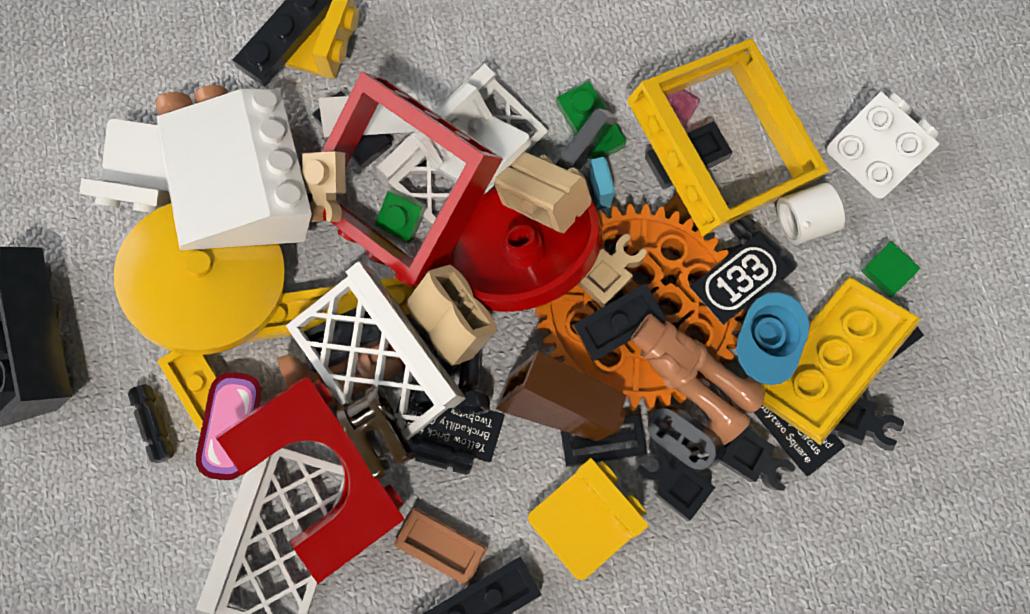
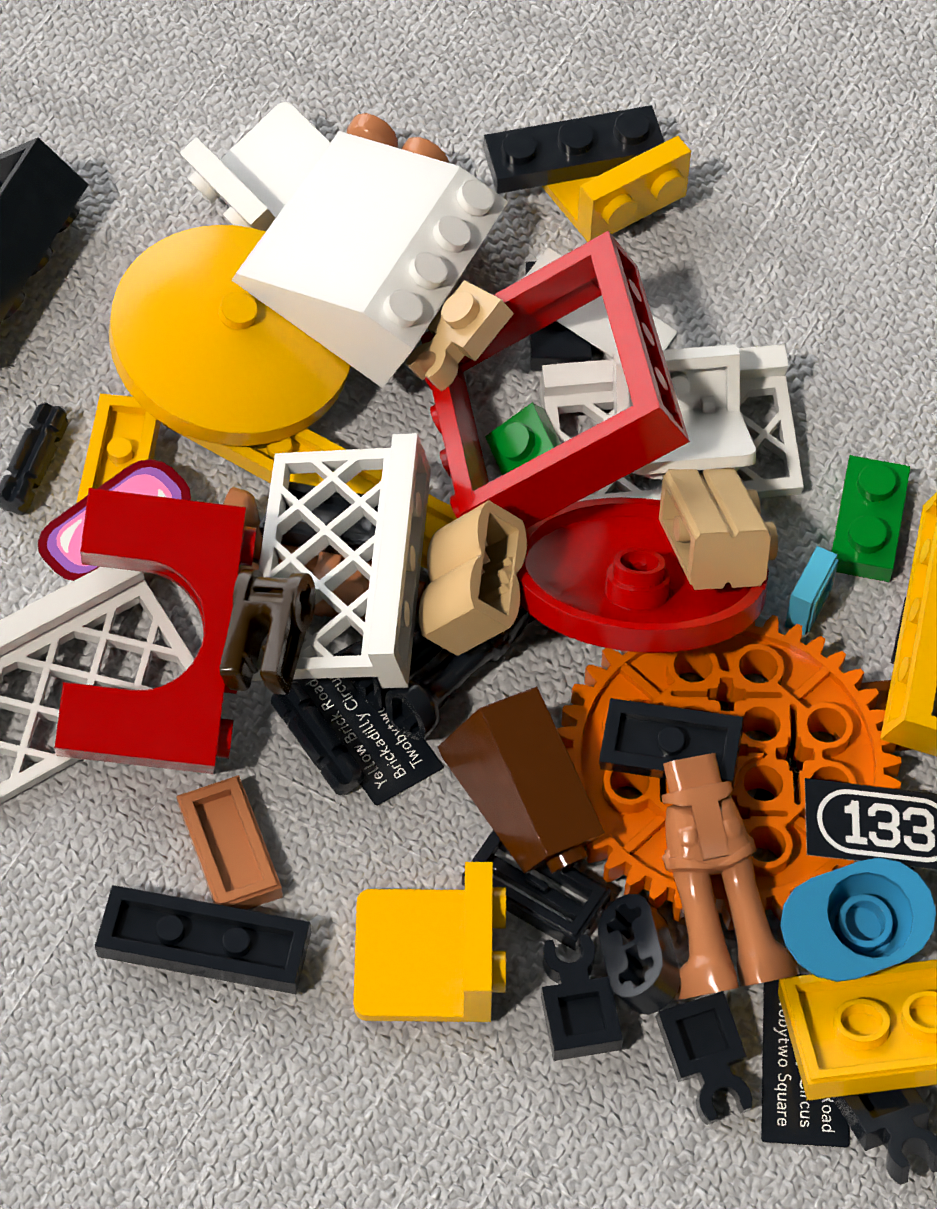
camera: 40 degrees right, 15 degrees down
black tile [555,109,618,171] -> none
tan plate [578,234,647,308] -> none

